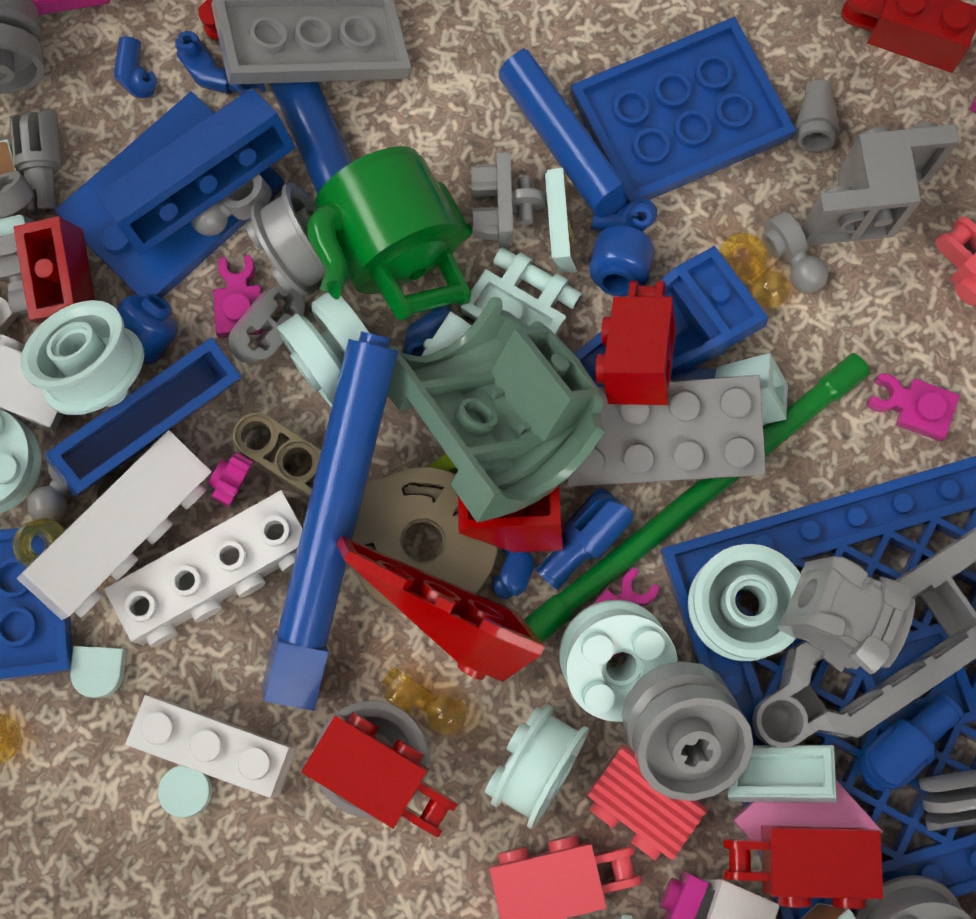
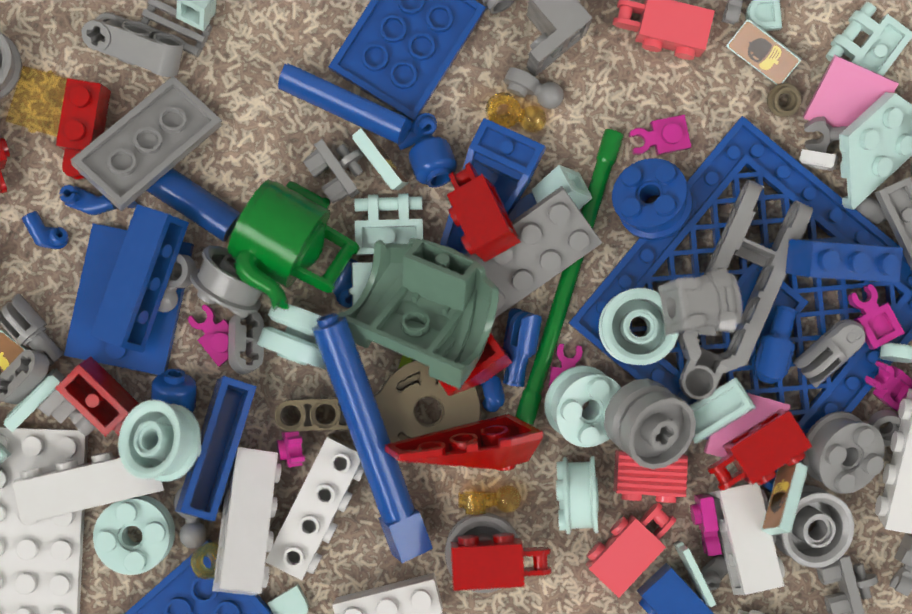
camera: 35 degrees left, 10 degrees up
none -> blue wheel [612,158,693,240]

